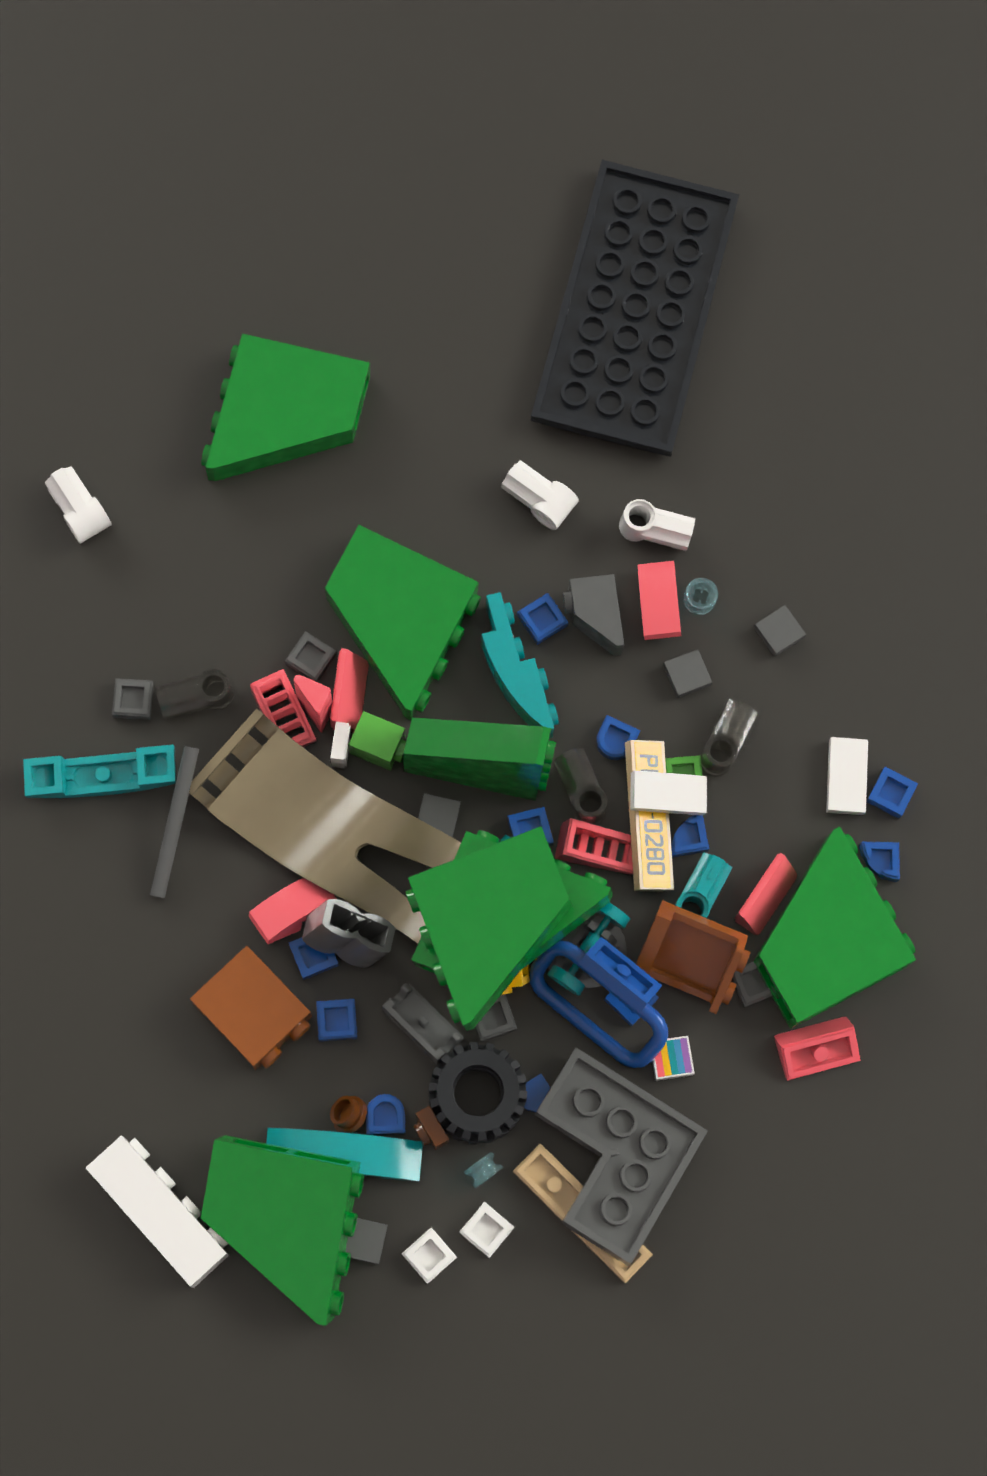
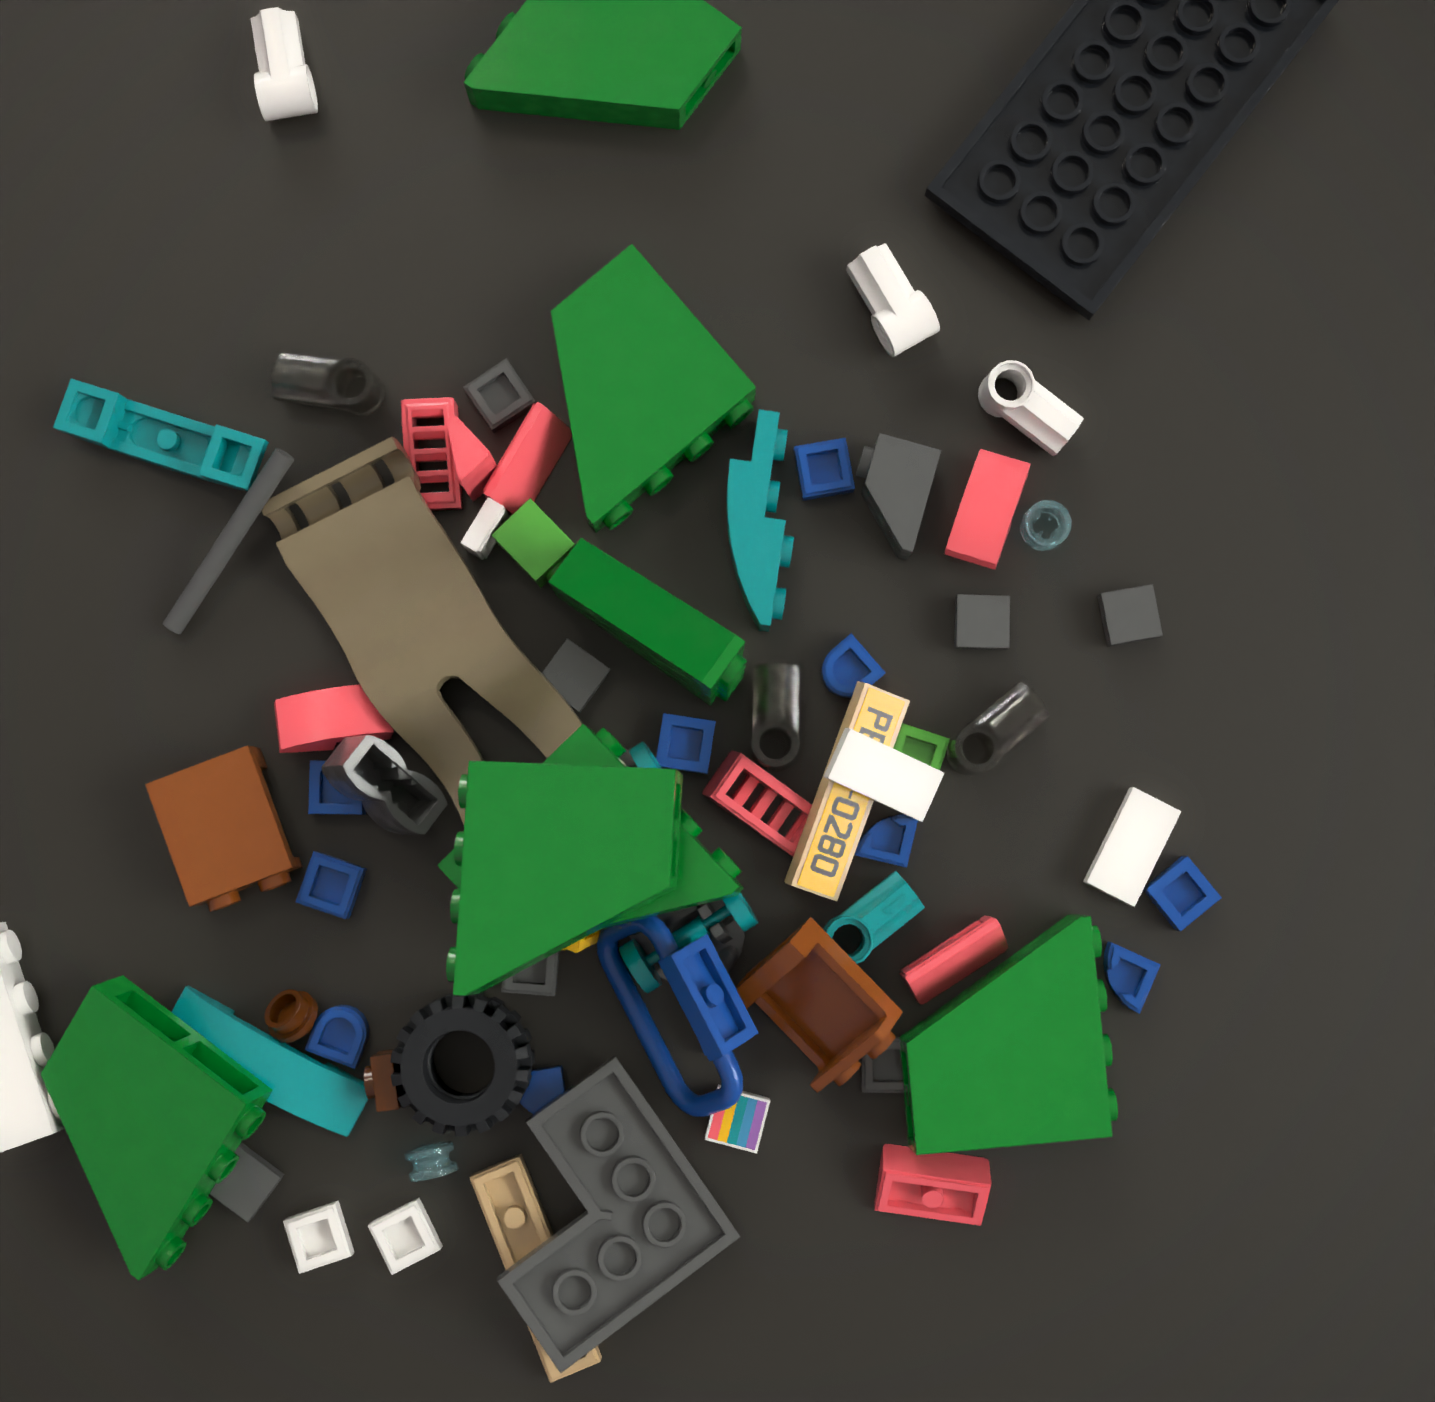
camera: 25 degrees right, 10 degrees up
dark grey tile [112,678,154,720] -> none
dark grey hinge [382,983,464,1065] -> none

